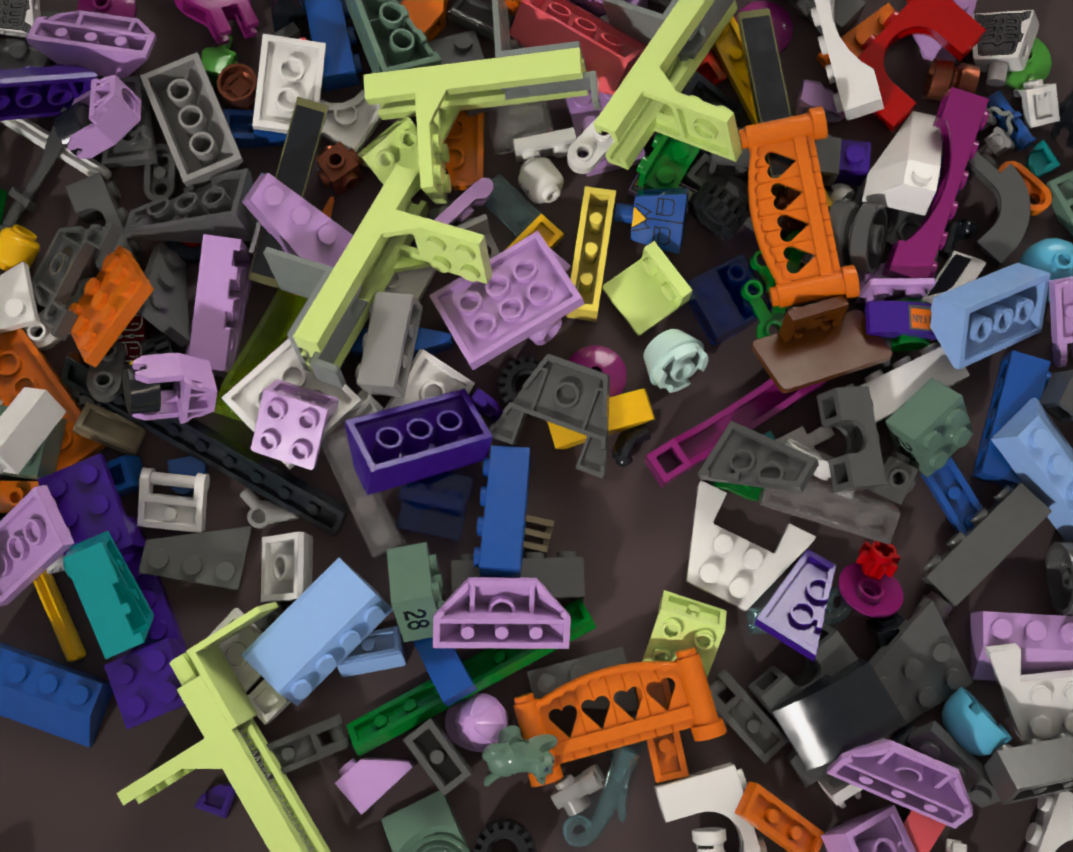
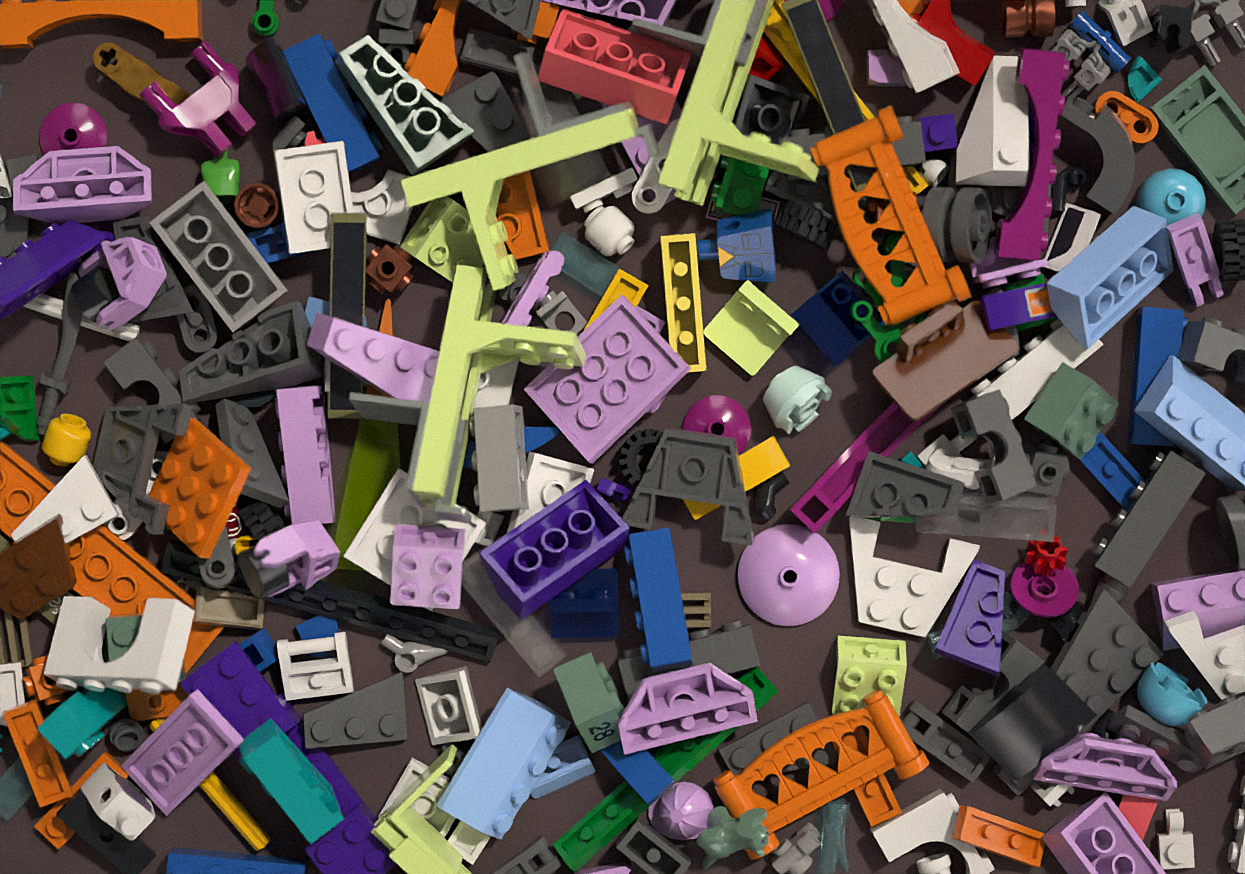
camera: 10 degrees left, 10 degrees up
none -> lavender dish [738,524,840,626]

